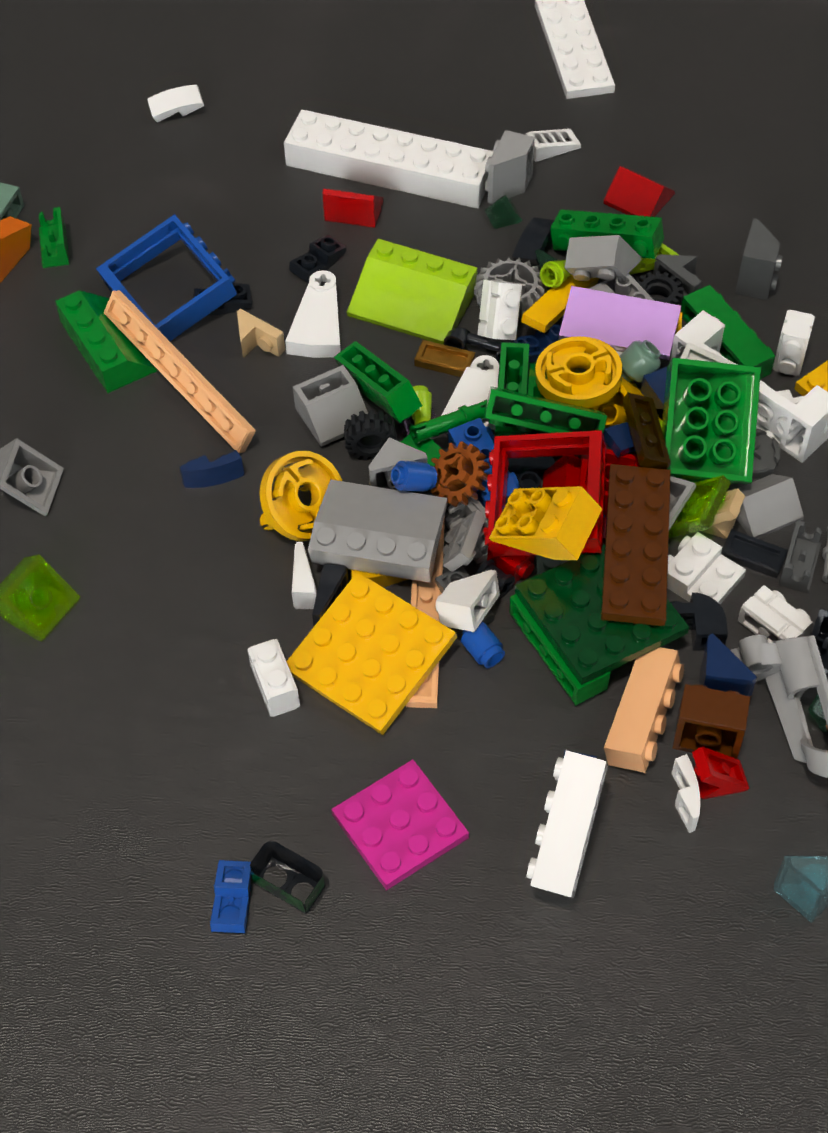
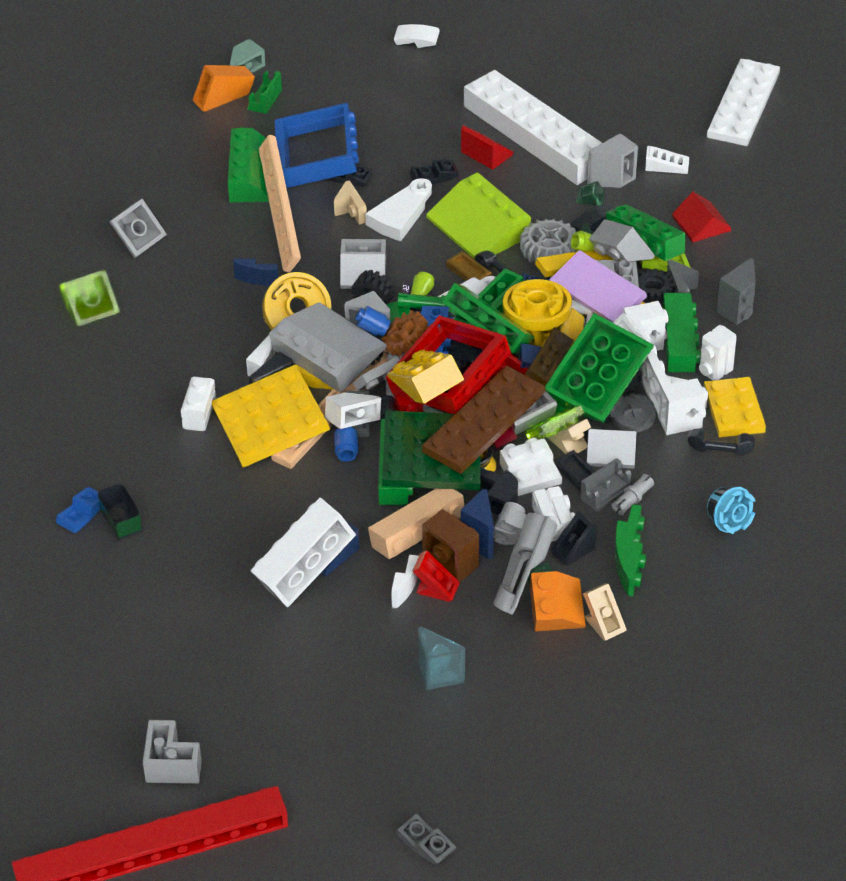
camera: 30 degrees right, 10 degrees down
dark pink plate [331,759,469,891] -> none
green brick [334,341,423,423] -> none
white brick [477,280,522,340] -> none
sand green head [620,340,661,383] -> none

